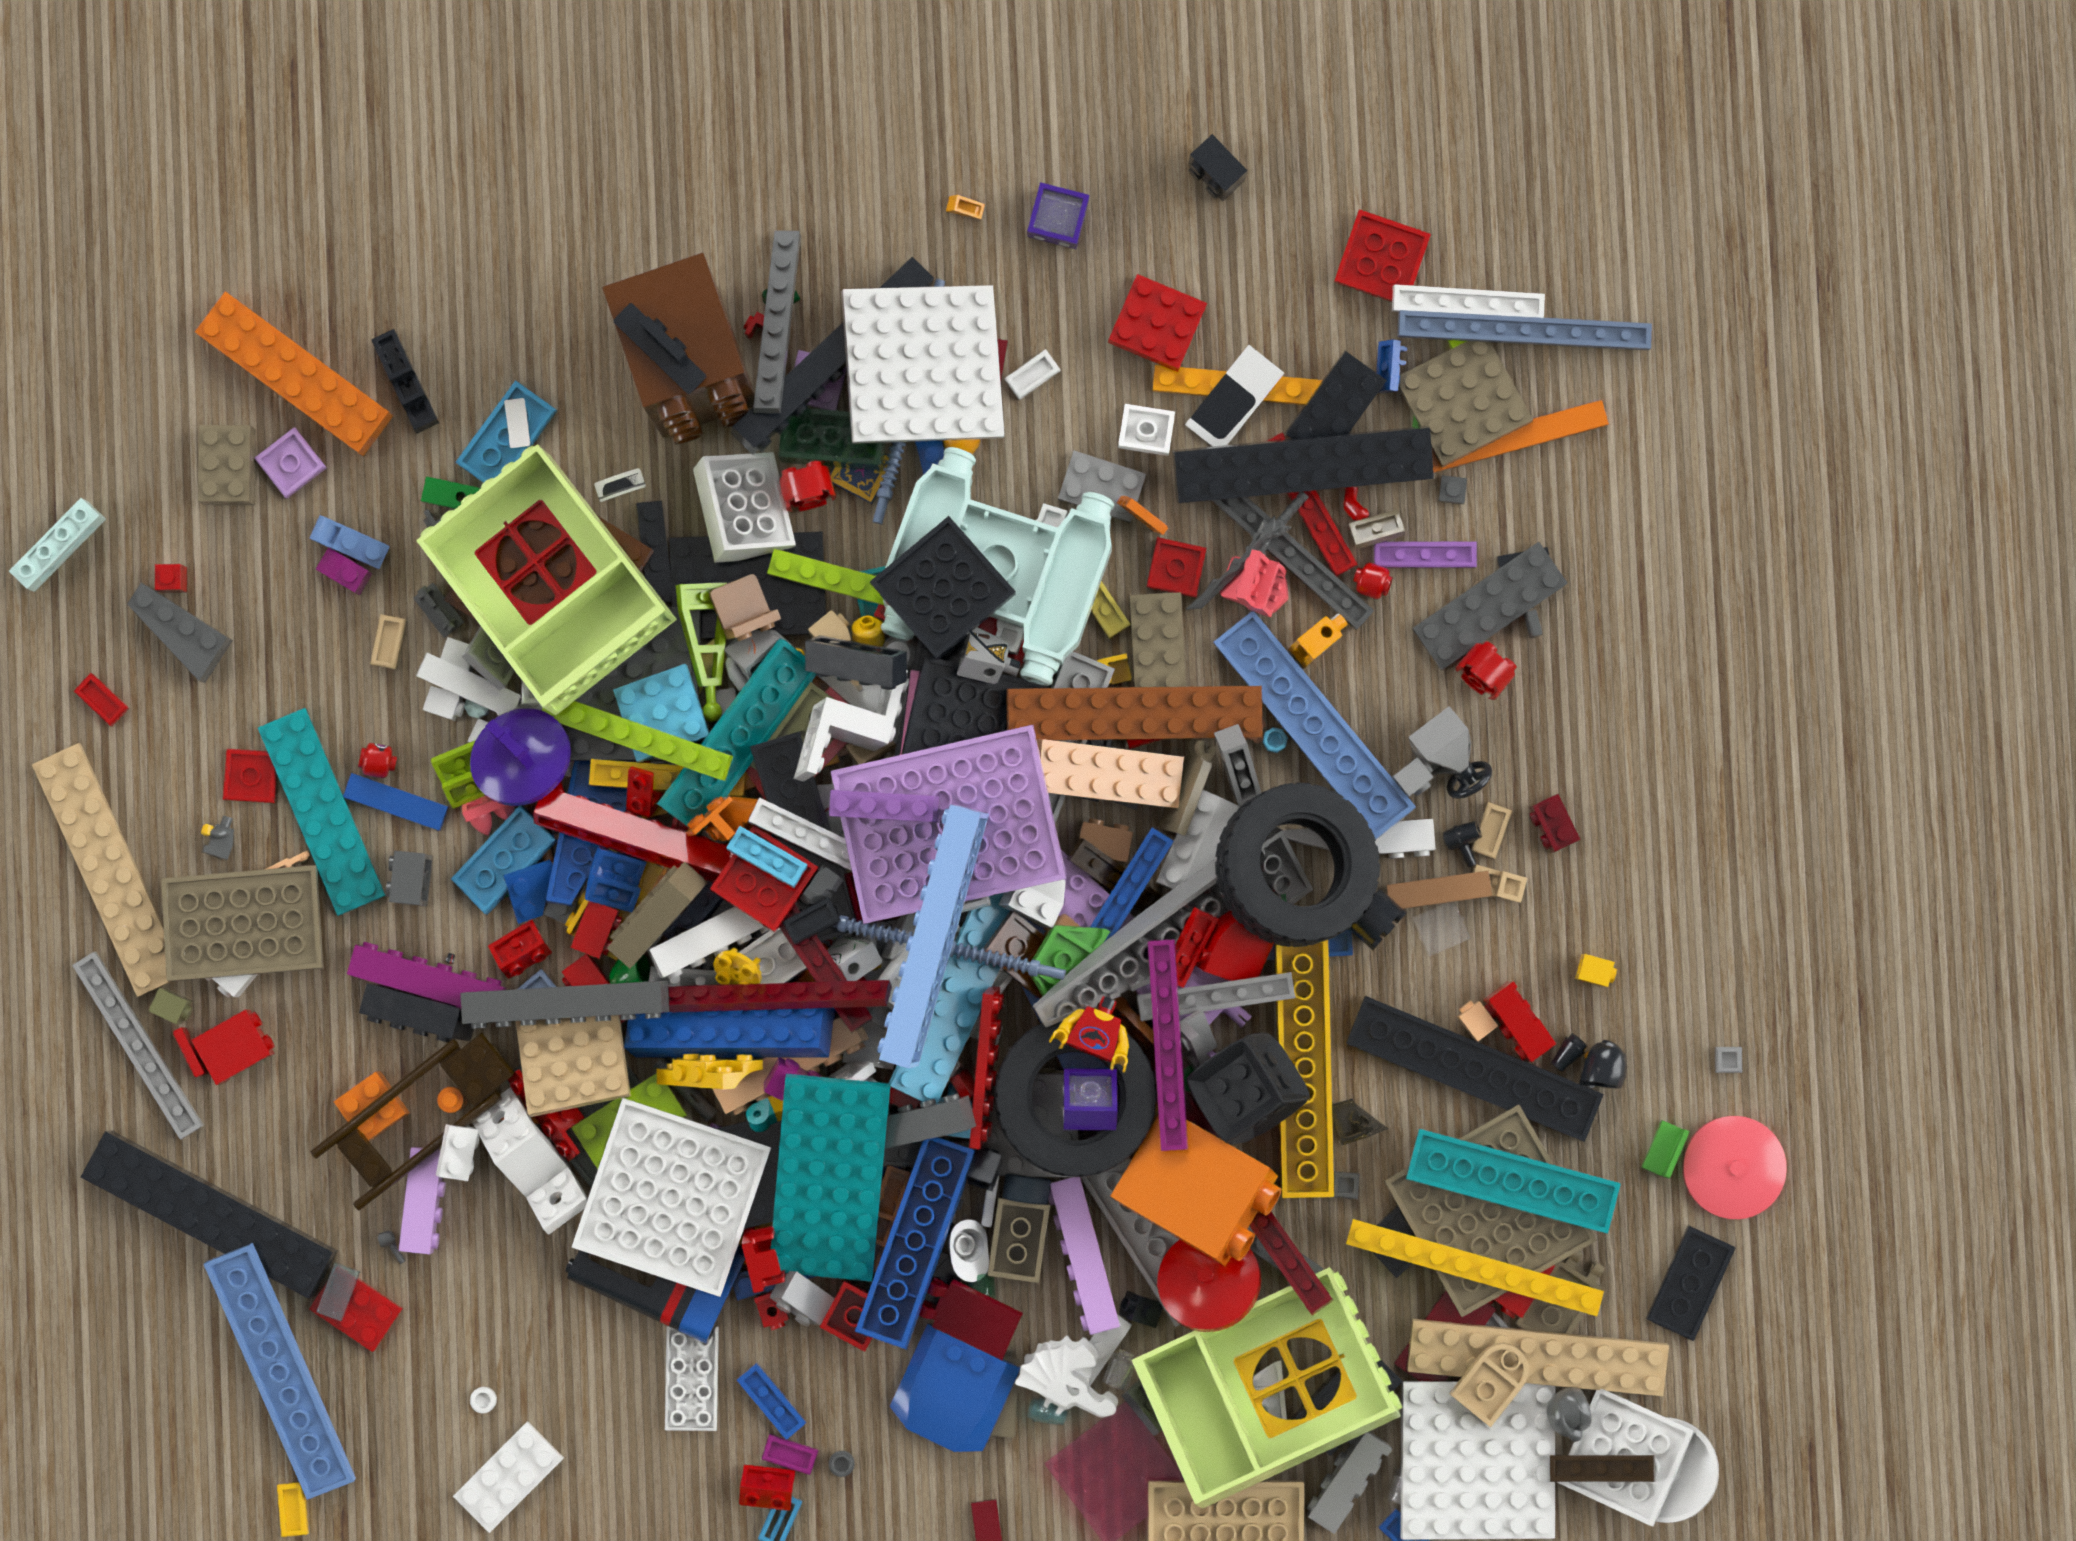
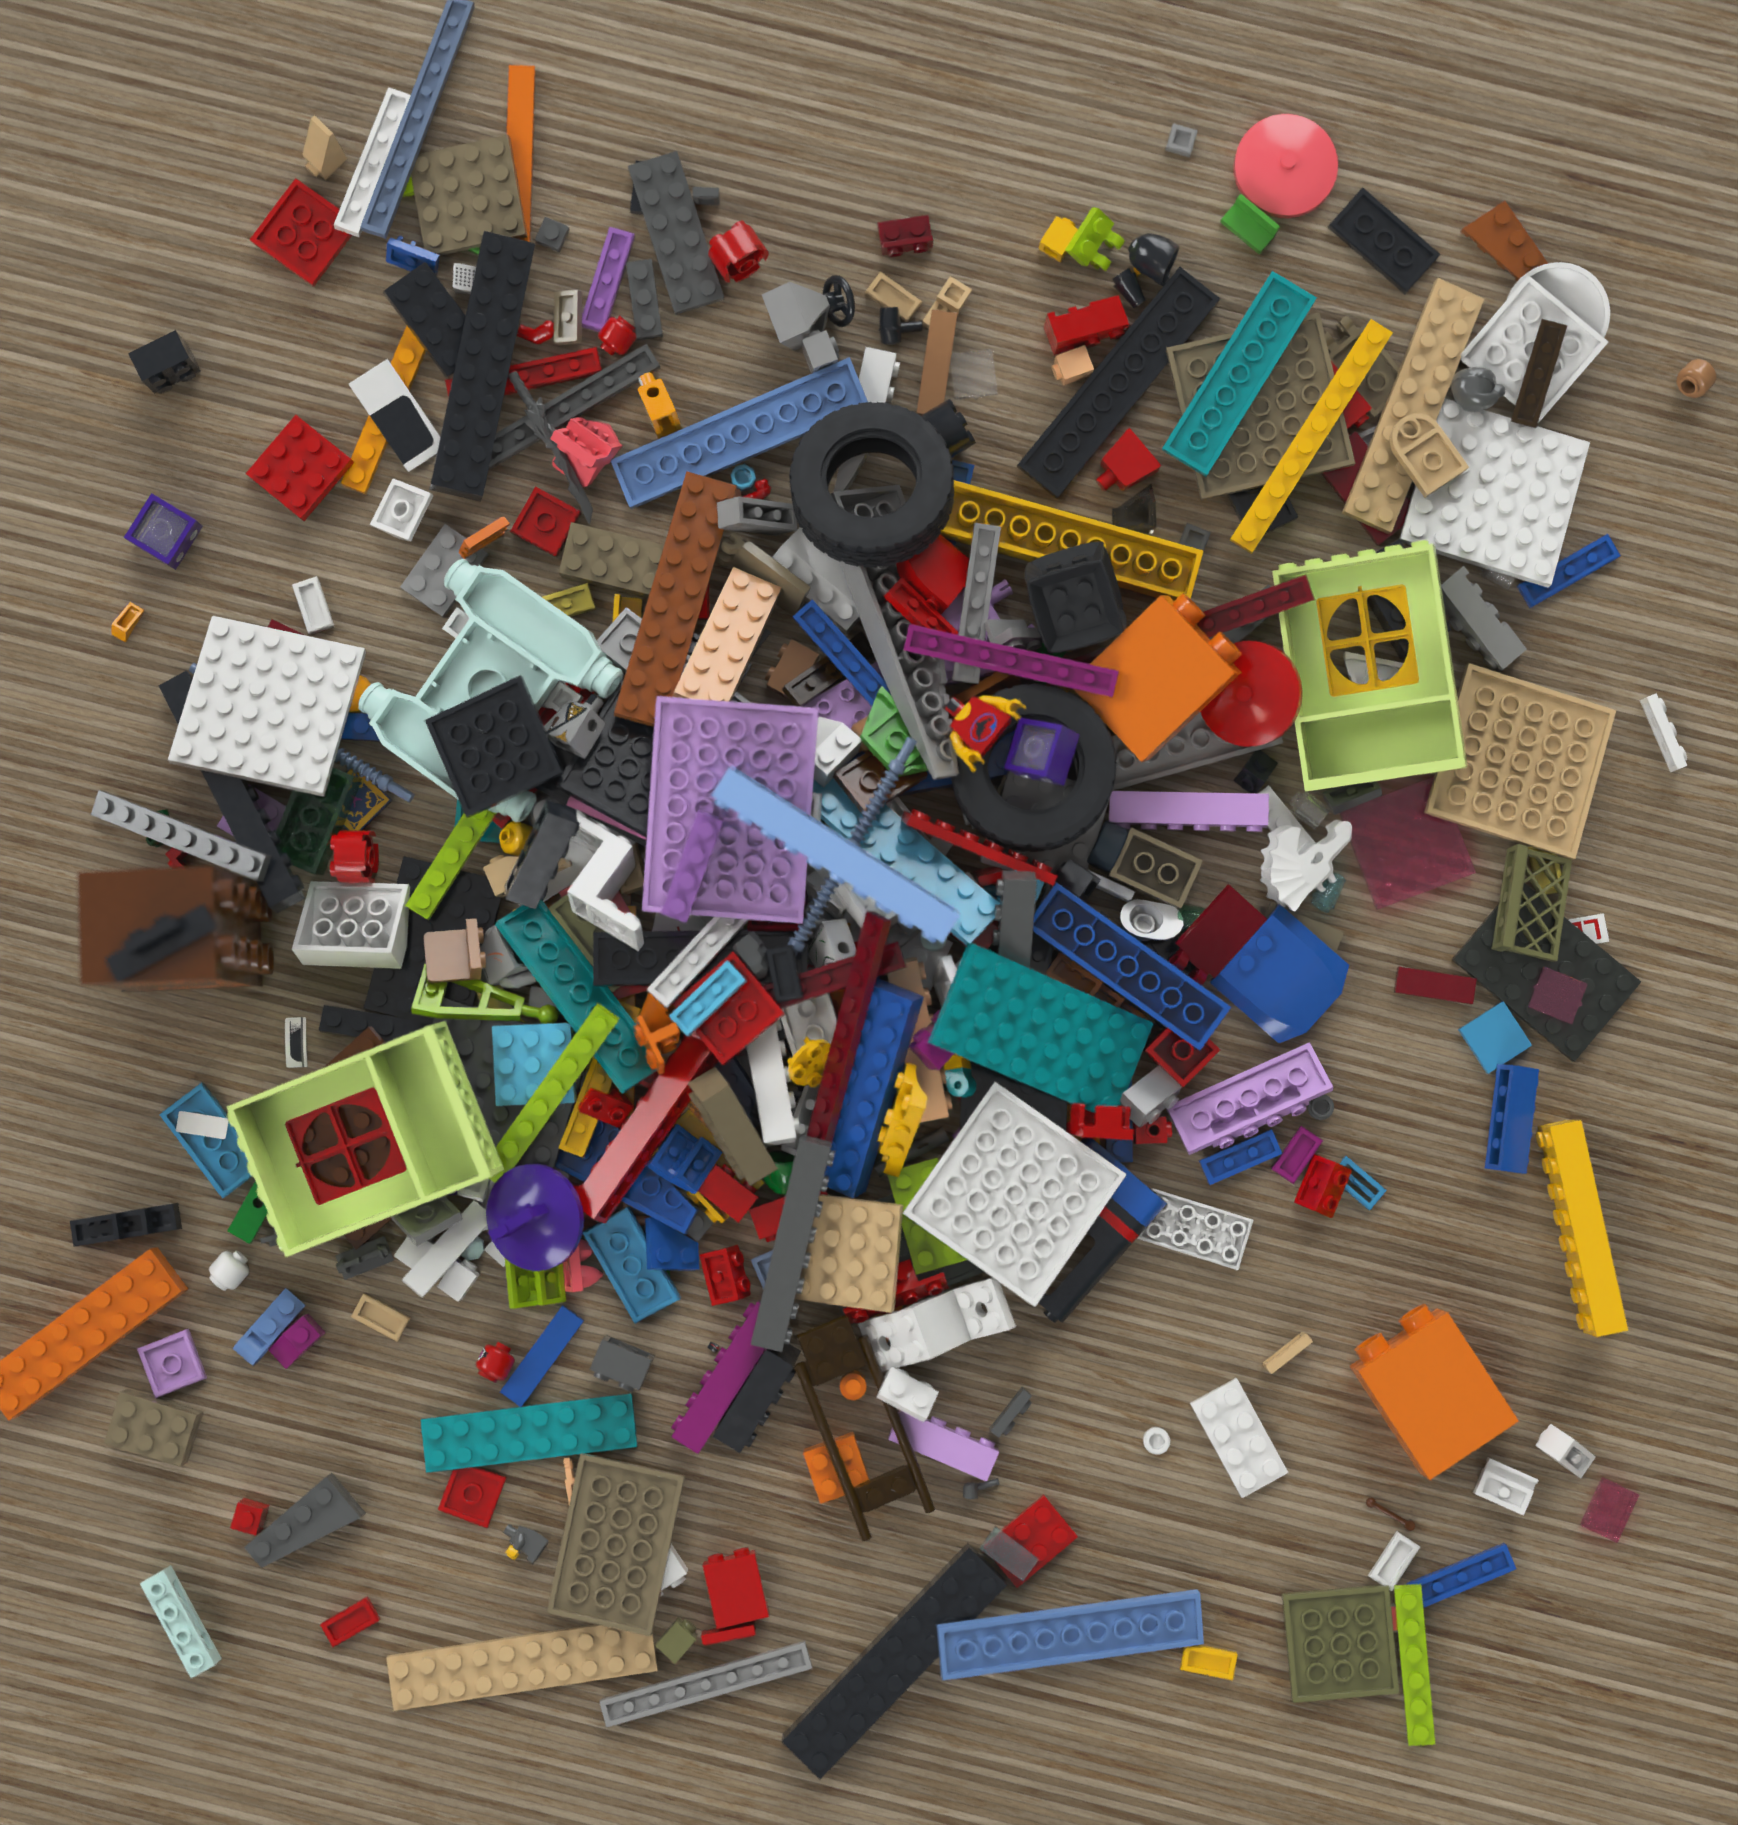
camera: 75 degrees left, 0 degrees up
none -> white head [209,1250,249,1291]
none -> tan slope [302,115,347,181]
none -> white slope [453,263,476,294]
none -> dark grey plate [626,259,663,341]
none -> red arm [742,478,771,500]
none -> dark grey plate [989,1387,1032,1438]
none -> lime plate [1065,207,1125,271]
none -> red torso [1096,428,1161,491]
none -> lavender plate [1166,1042,1333,1155]
none -> tan tile [1262,1332,1313,1374]
none -> dark orange wing [1460,201,1548,281]

